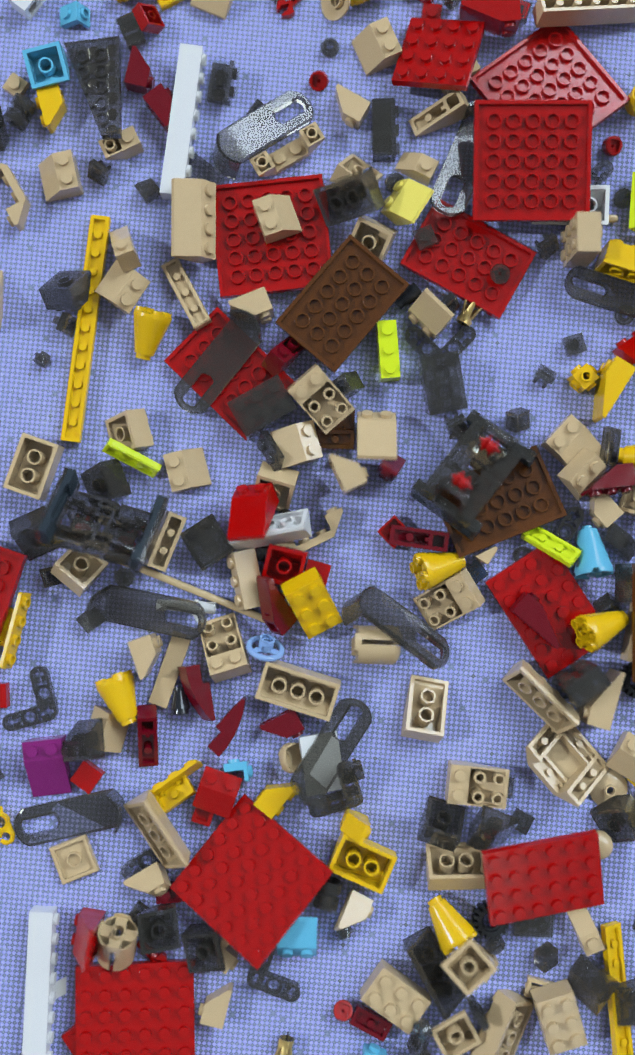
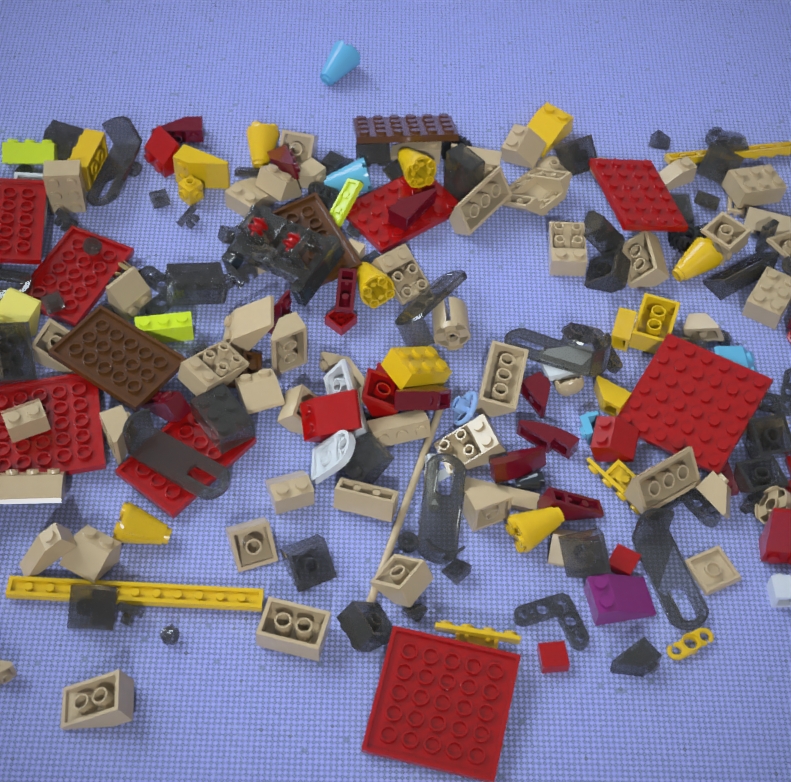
camera: 95 degrees left, 35 degrees down
clear smoke container [34,467,169,575] -> none
neon yellow tile [102,438,162,478] -> none
tan tile [161,258,212,331] -> none
red plate [191,807,214,827] -> none
clear smoke plate [257,430,285,472] -> none
tan slope [401,674,449,743] -> none
none -> white tile [311,430,355,485]

